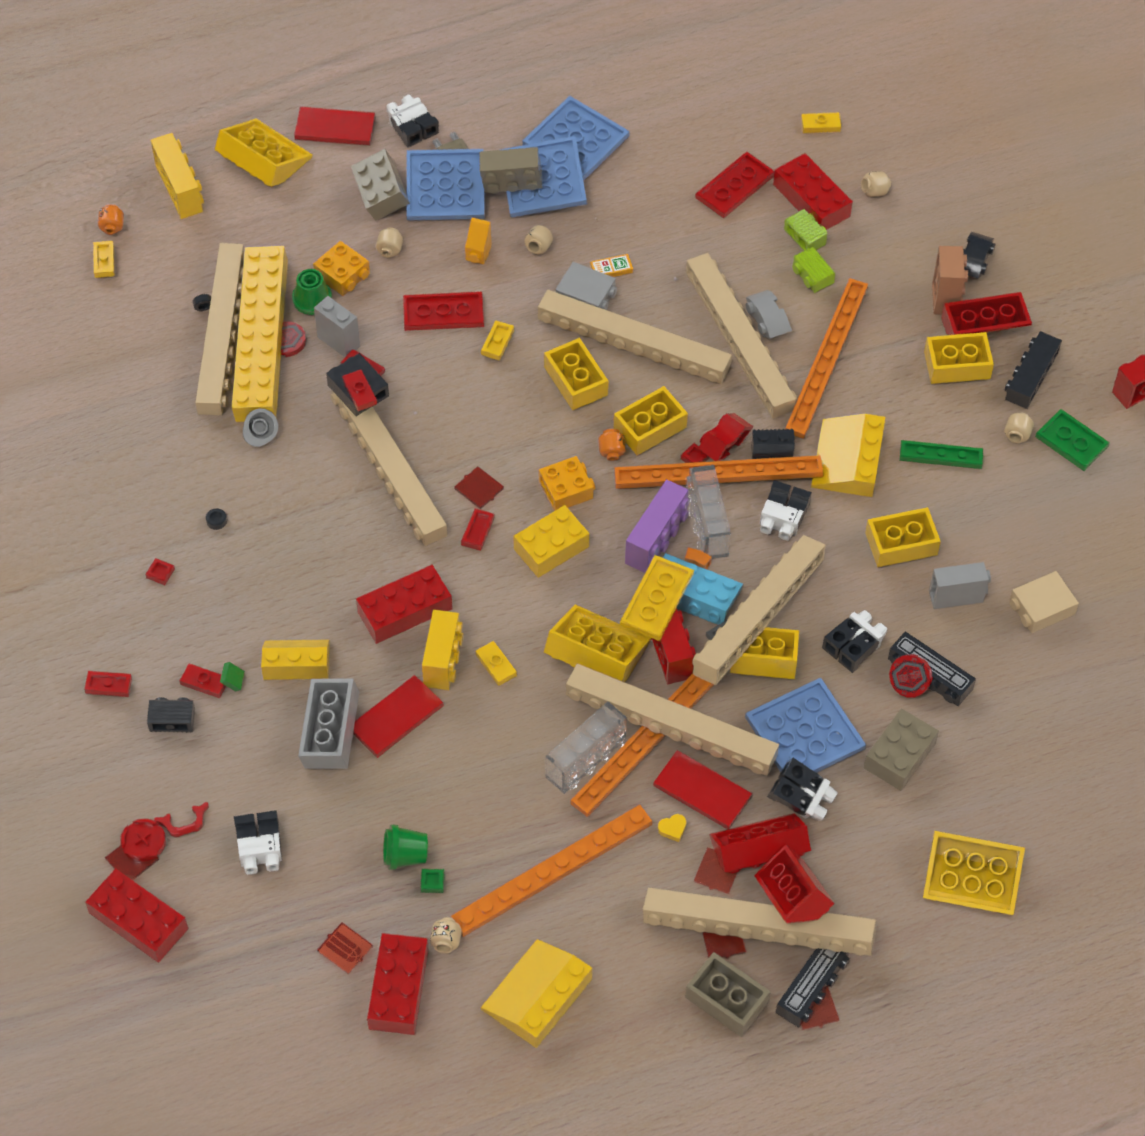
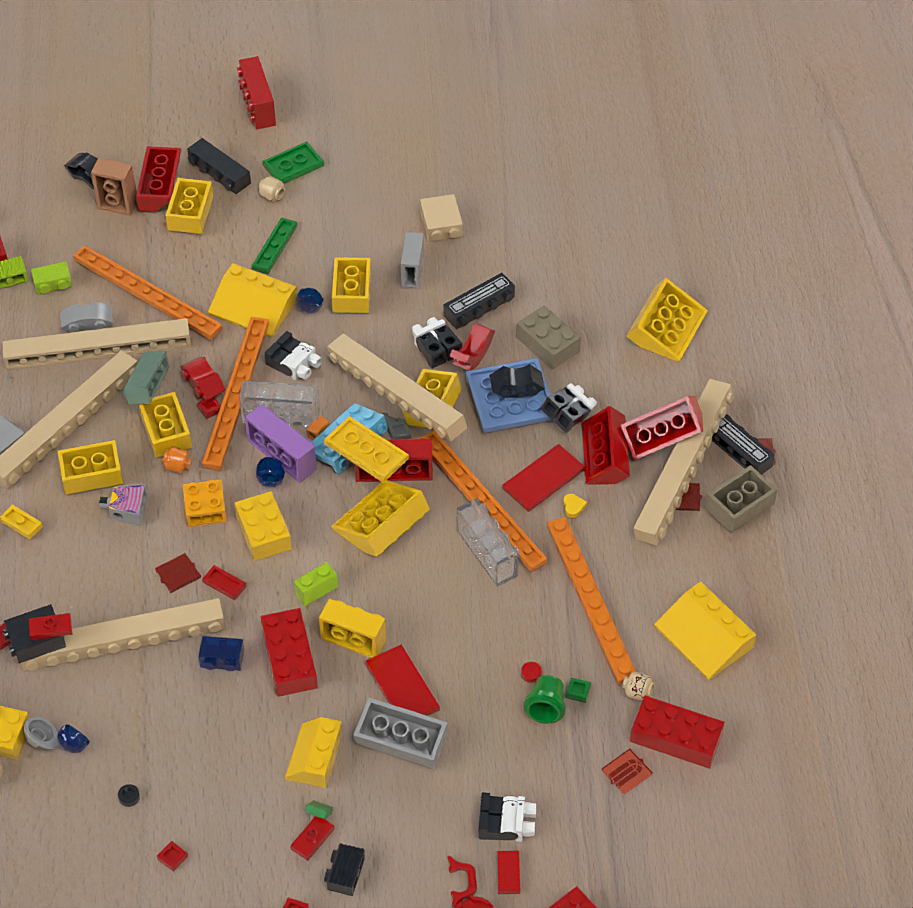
camera: 75 degrees left, 5 degrees down
yellow plate [475,641,517,686] -> none
tan brick [566,664,779,776] -> none
clear red piece [694,847,738,894] -> none
black brick [751,428,795,459] -> none
tile [889,654,933,698] -> none
none -> clear blue hair [57,724,90,753]
none -> light grey torso [99,484,147,526]
none -> sand green brick [123,351,169,405]
none -> clear blue brick [198,636,244,671]
none -> clear blue hair [256,457,285,487]
none -> lime brick [294,562,338,606]
none -> clear blue hair [296,287,324,313]
none -> red arch [450,323,495,371]
none -> black brick [489,364,545,398]
none -> red tile [497,851,520,894]
none -> red tile [521,662,542,683]

